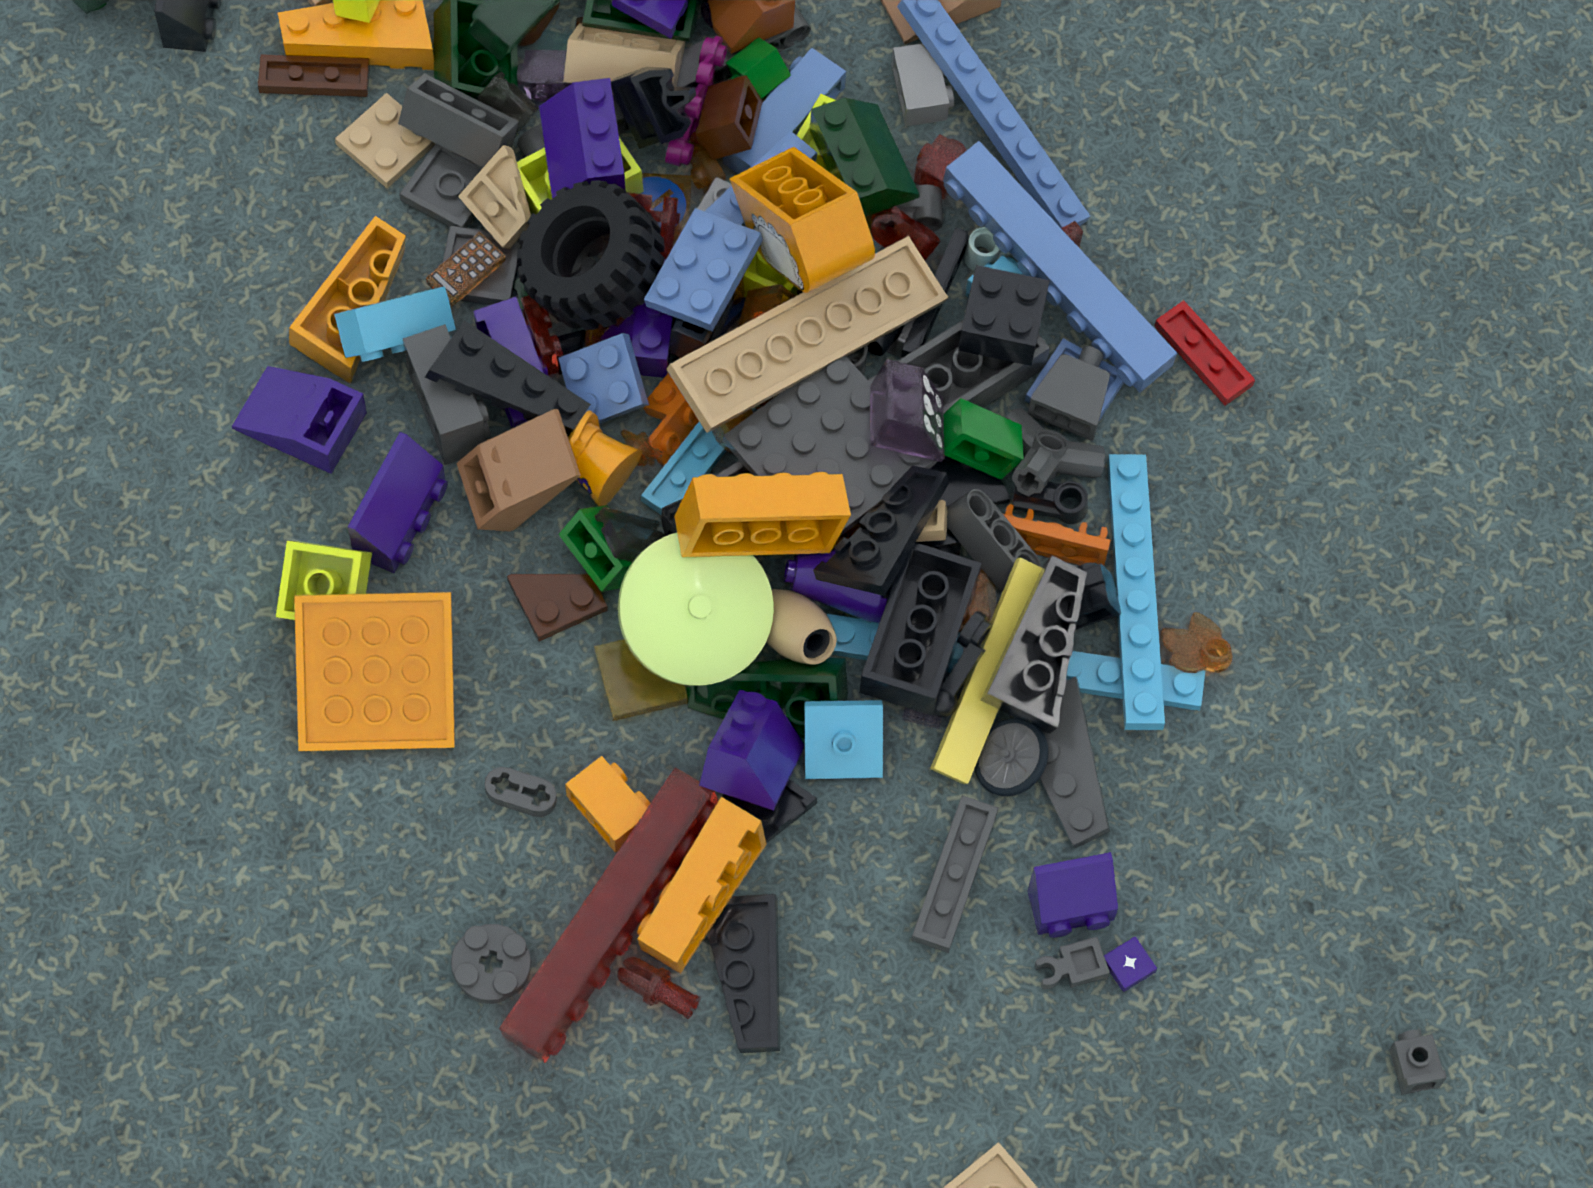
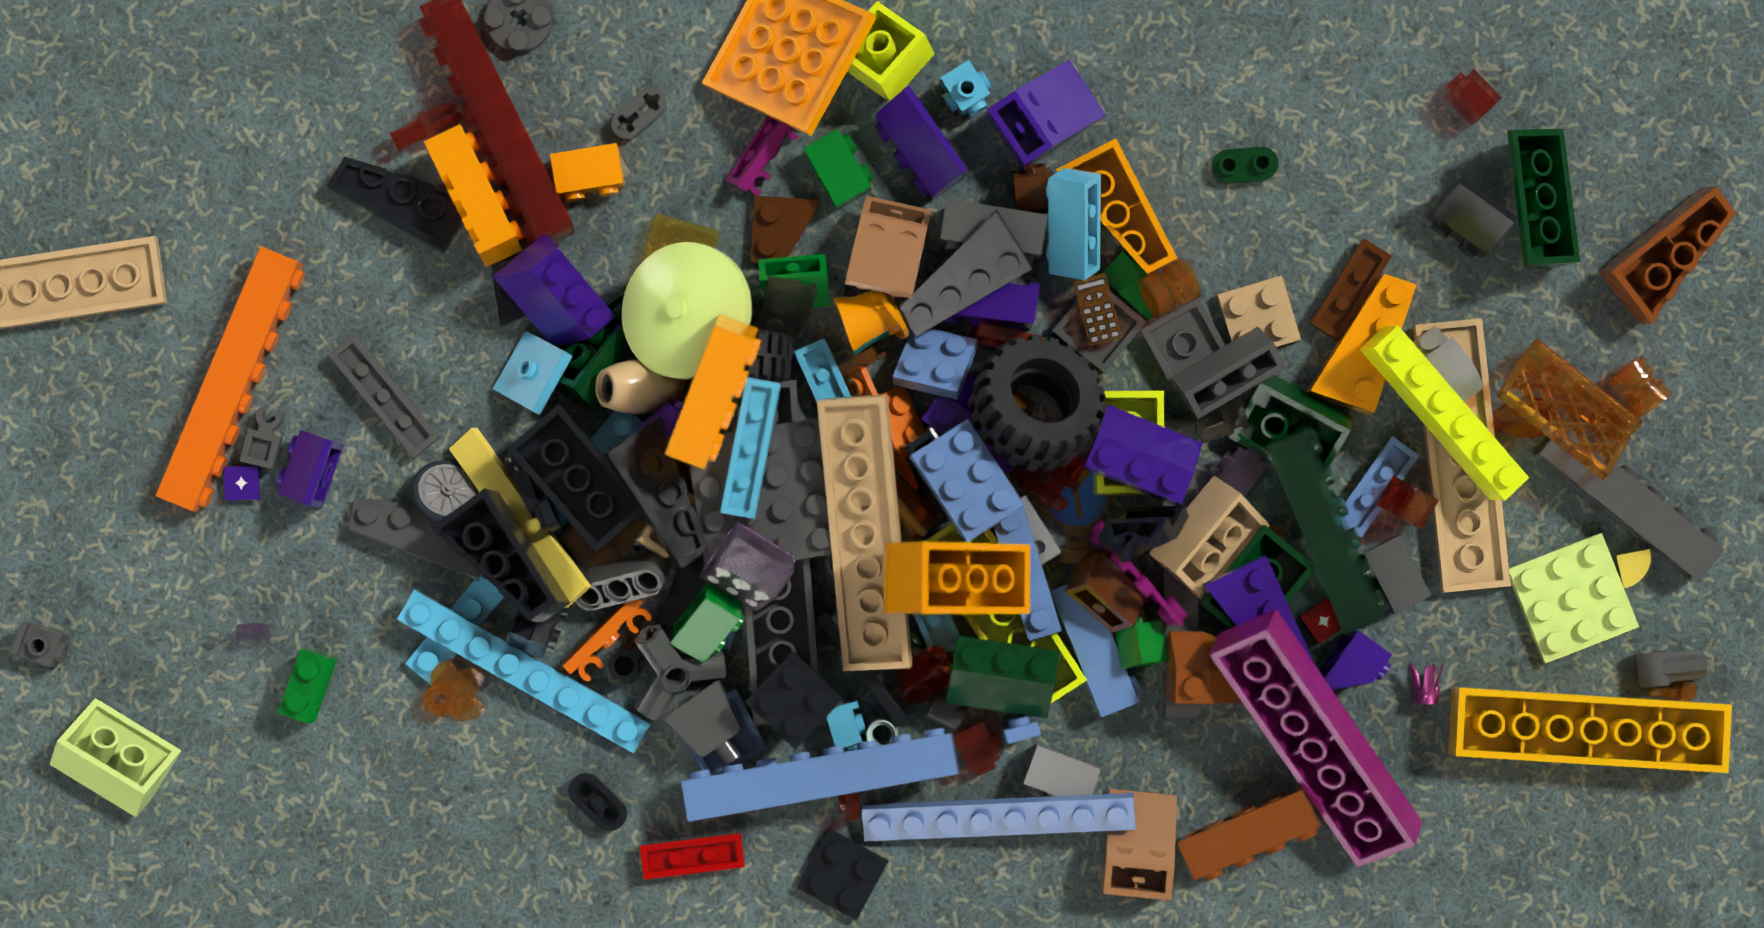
camera: 120 degrees right, 20 degrees up
tan wing [458,145,531,249] -> none
none -> yellowish green slope [50,698,181,817]
none -> orange brick [155,246,305,512]
none -> clear purple tile [235,623,270,640]
none -> green brick [277,648,338,724]
none -> black plate [568,773,628,831]
none -> medium azure plate [720,377,781,519]
none -> magenta plate [725,116,798,195]
none -> black plate [797,828,889,921]
none -> green brick [803,128,874,210]
none -> medium azure brick [939,60,992,117]
none -> medium blue plate [1001,714,1041,744]
none -> reddish brown brick [1011,164,1054,214]
none -> green tile [1099,251,1171,322]
none -> clear orange wheel [1138,259,1201,319]
none -> dark green plate [1211,147,1279,184]
none -> clear red brick [1444,69,1502,126]

